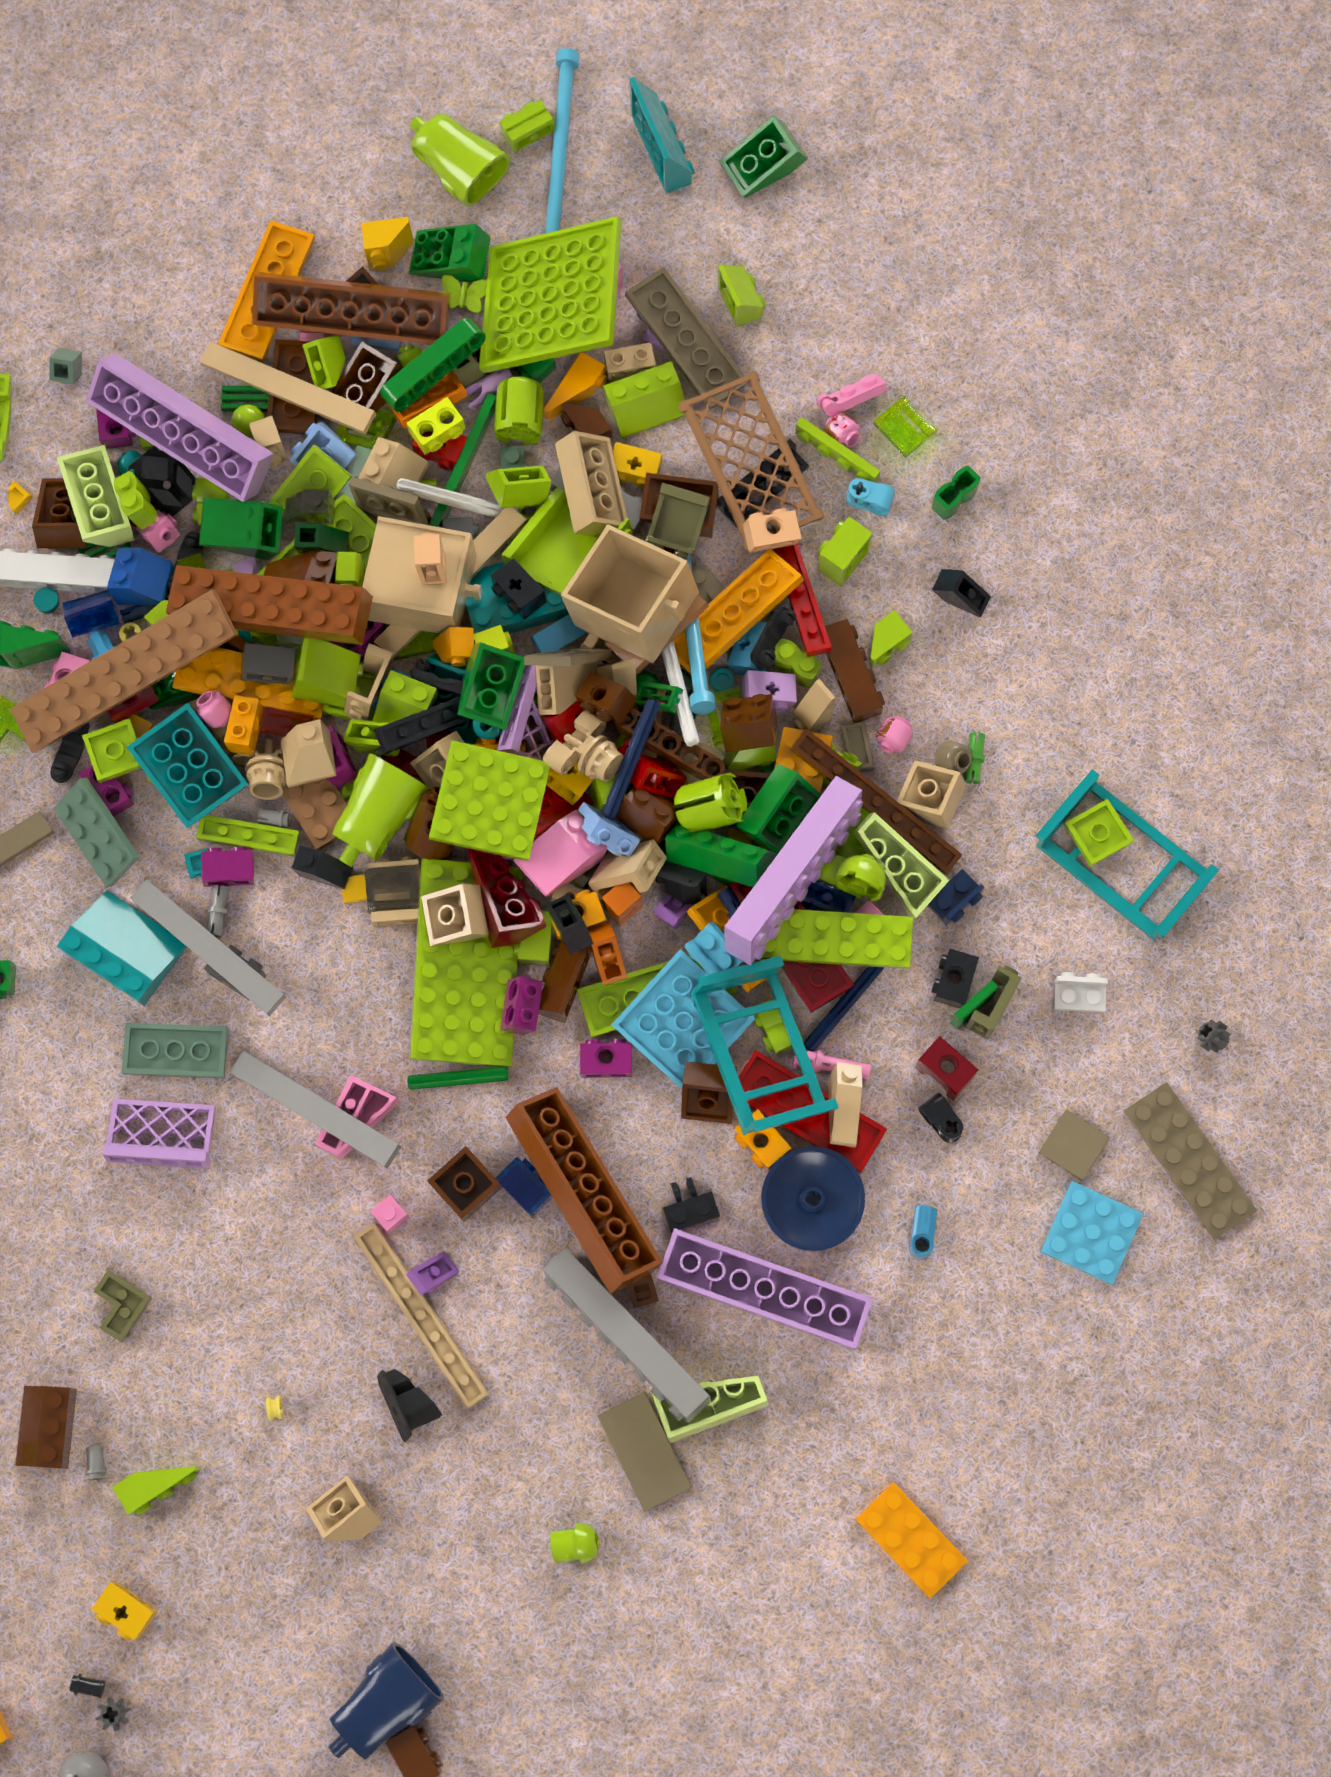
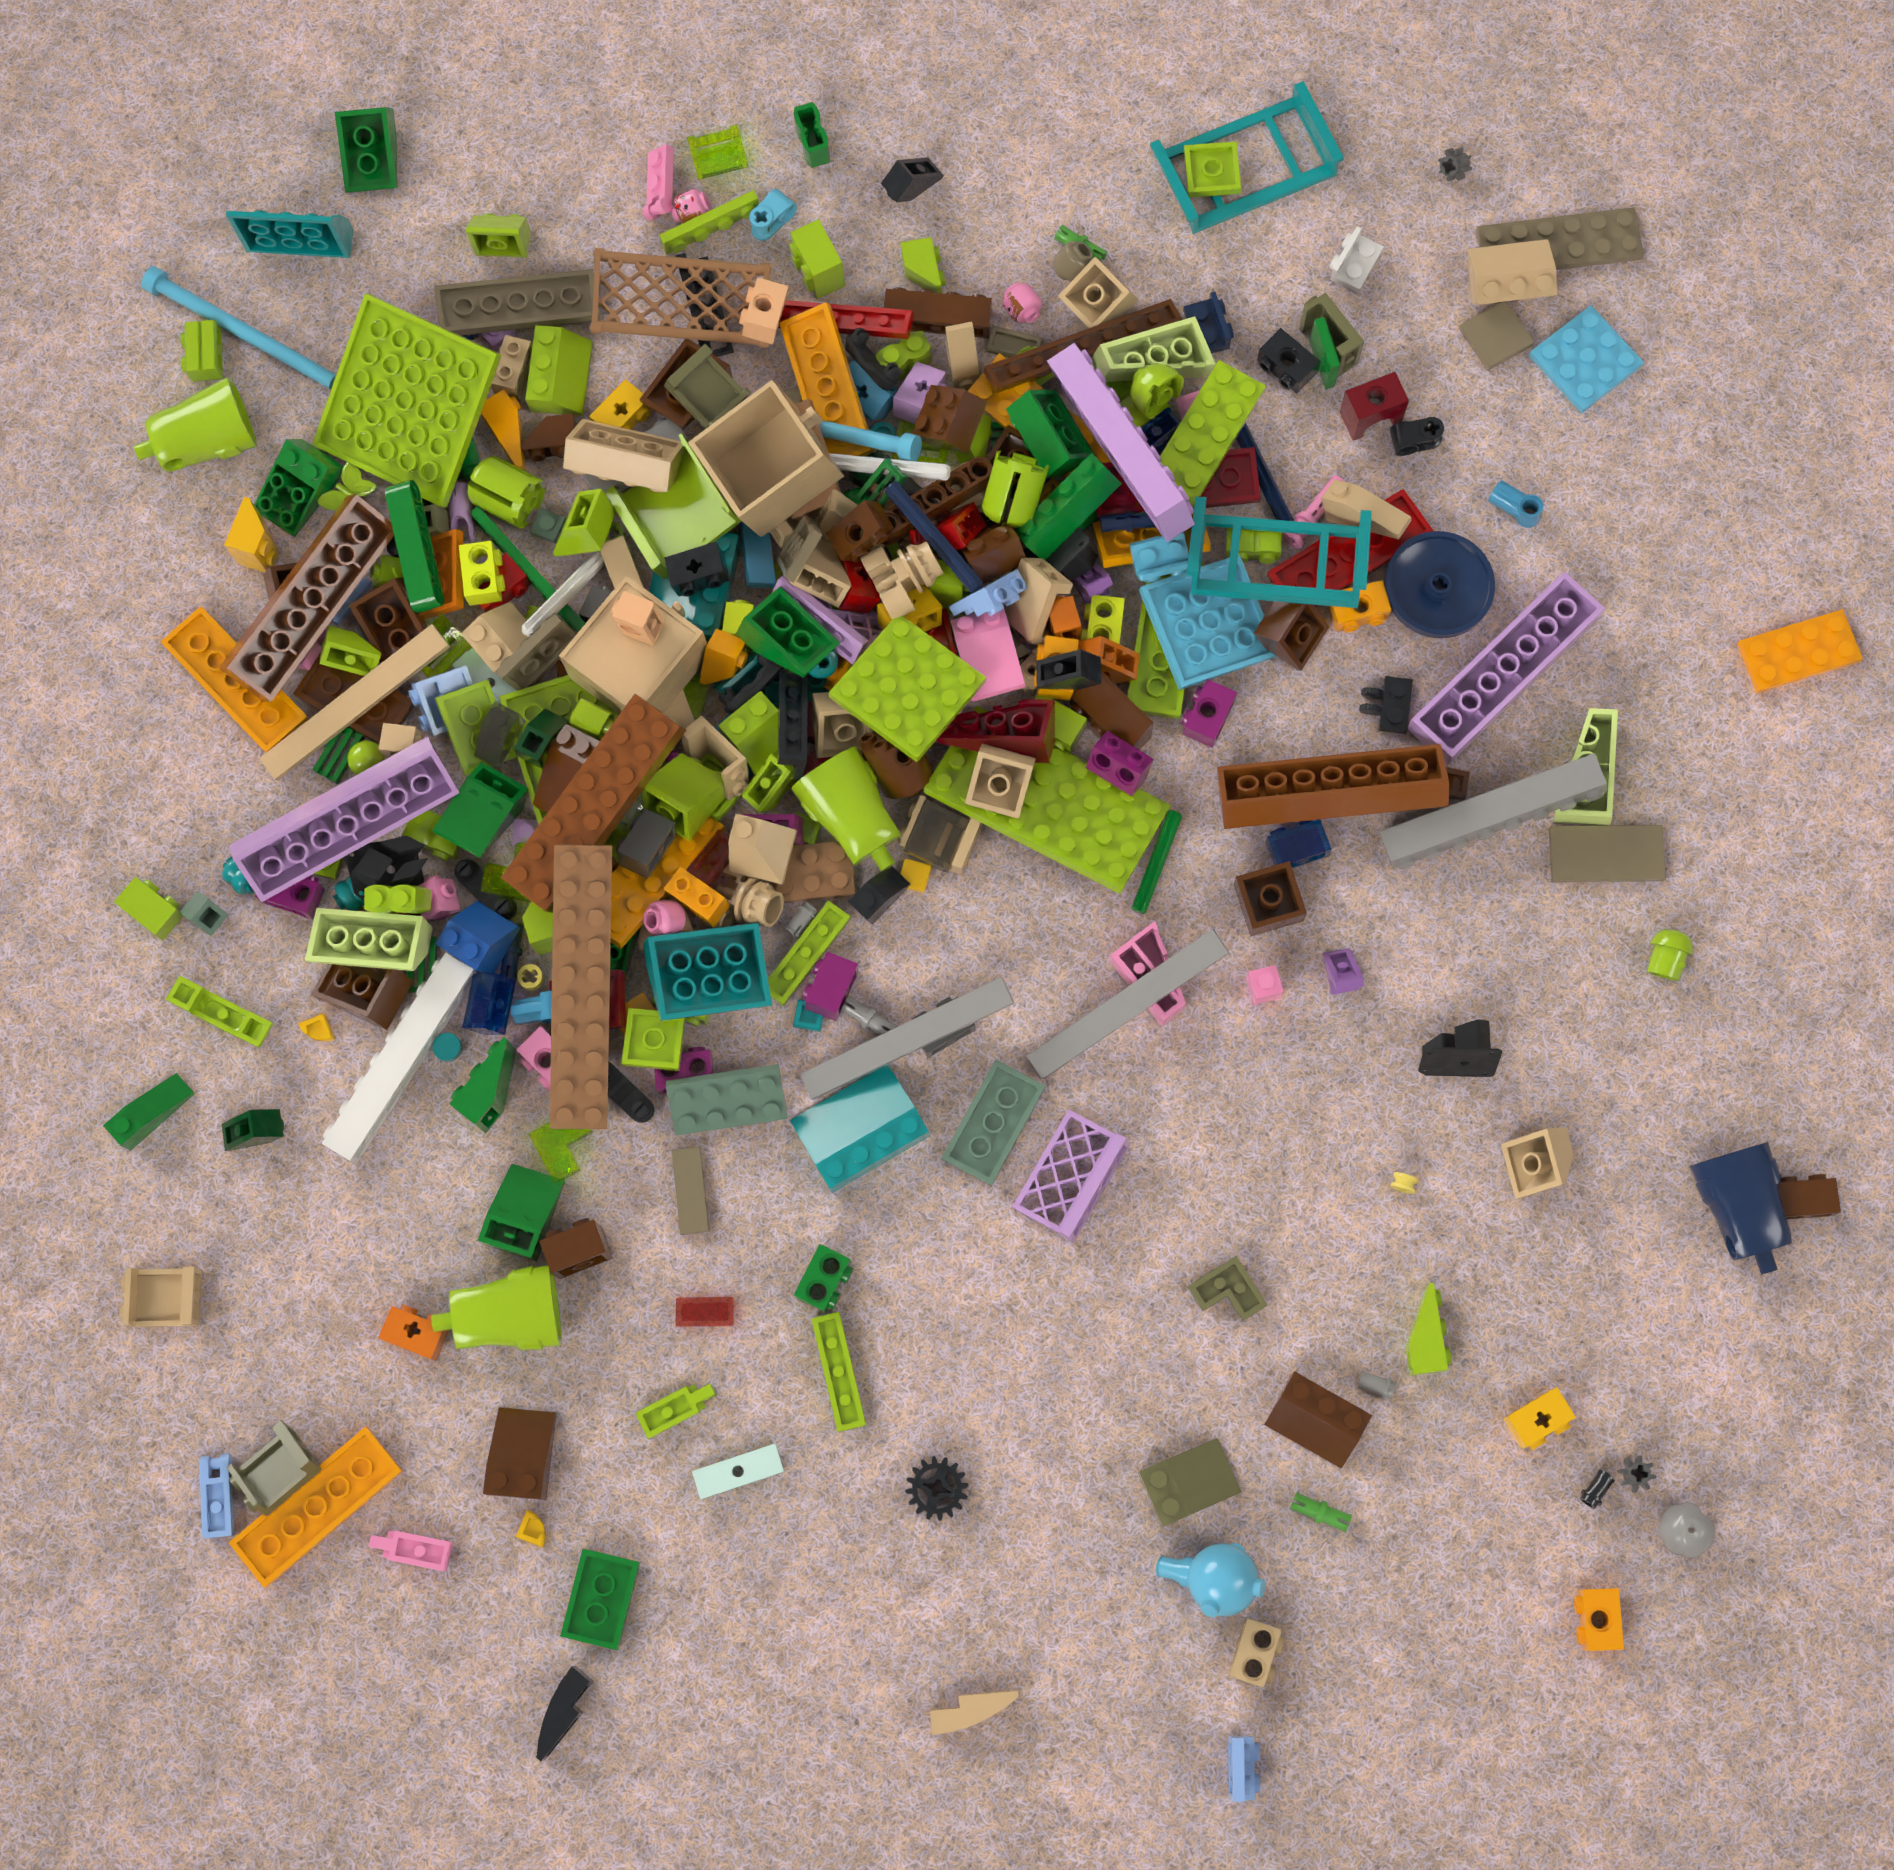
camera: 60 degrees left, 0 degrees up
tan tile [353,1222,490,1410] -> none
none -> lime brick [114,877,183,941]
none -> neon yellow brick [1081,595,1125,644]
none -> tan slope [1468,239,1558,305]

